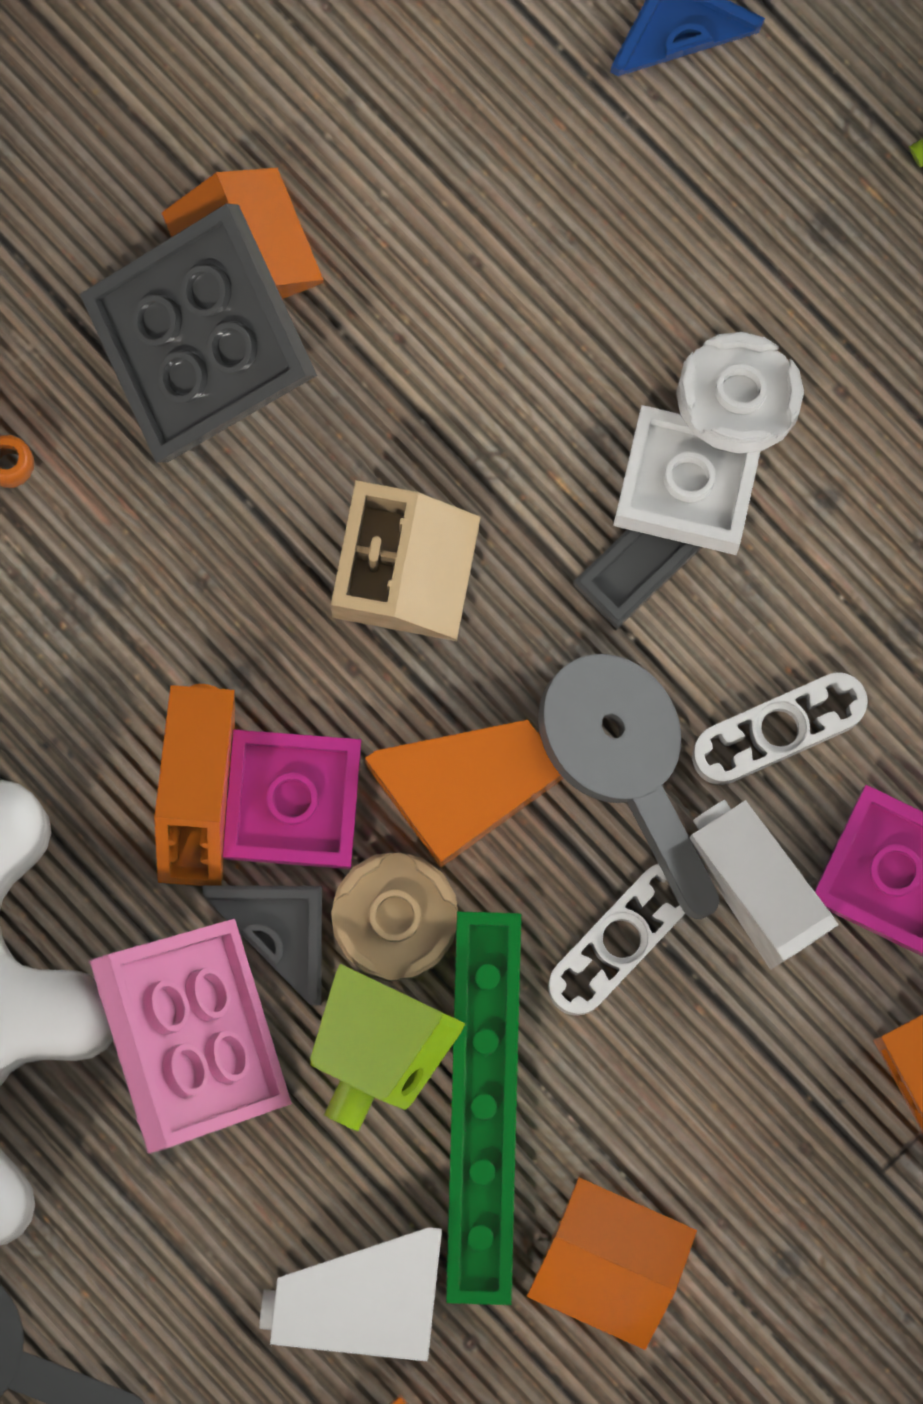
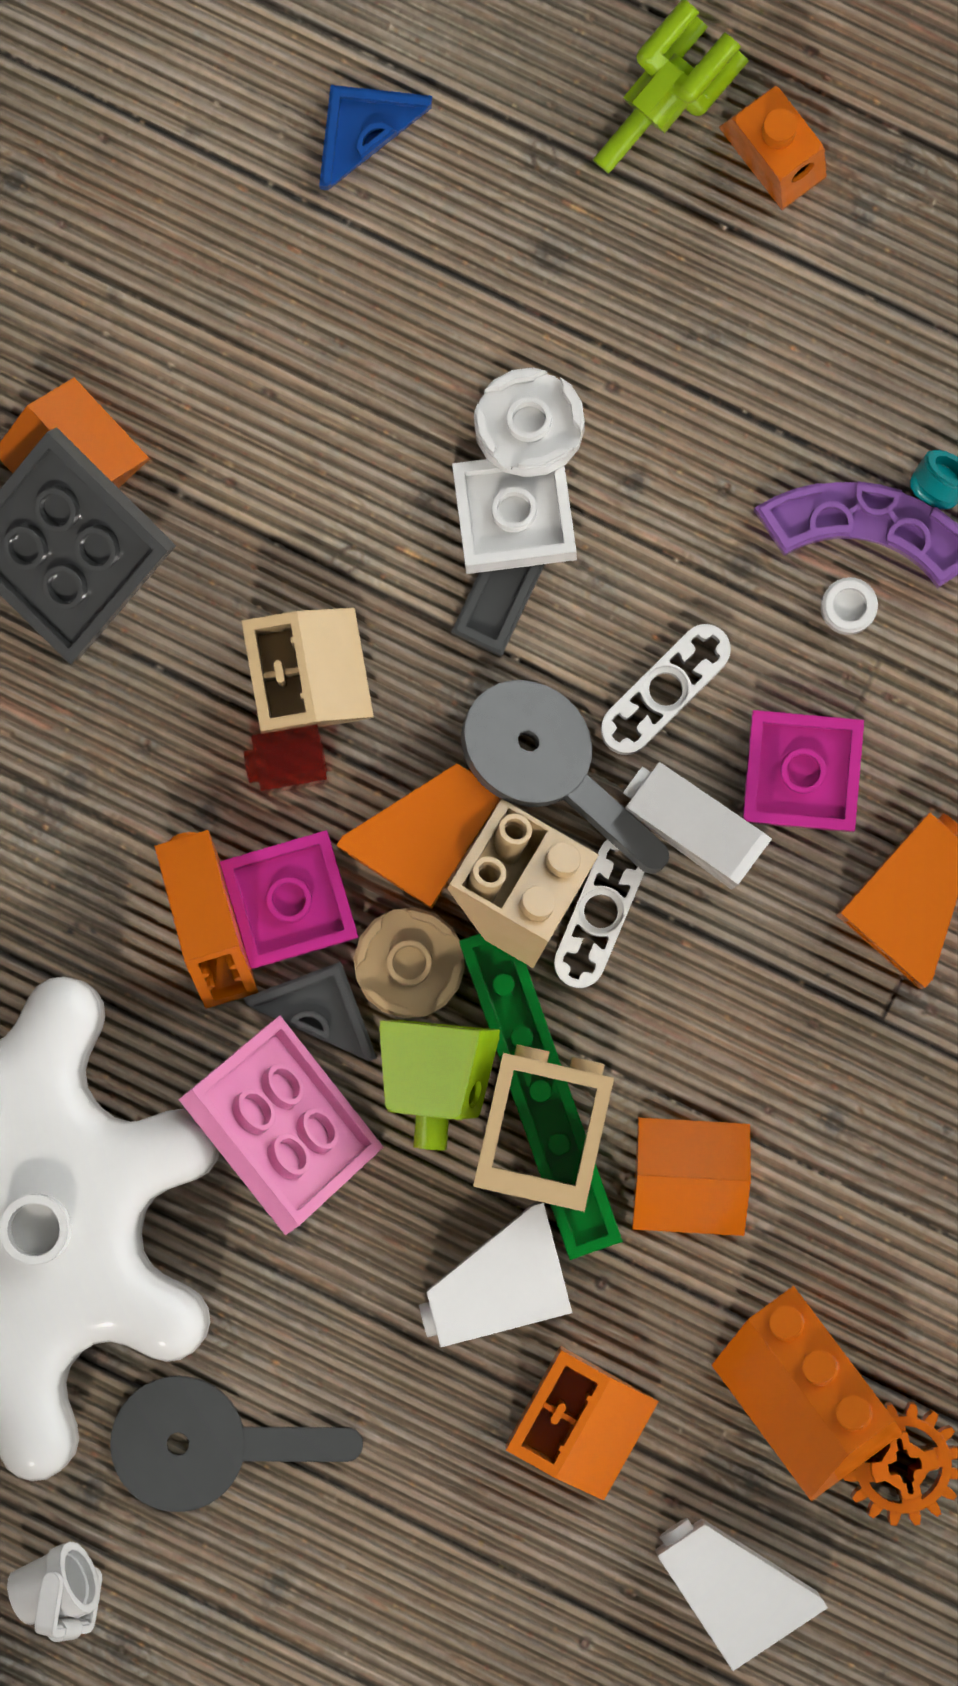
camera: 10 degrees left, 5 degrees up
none -> clear red brick [243,724,329,795]
none -> tan slope [447,798,599,968]
none -> tan window [473,1044,614,1212]

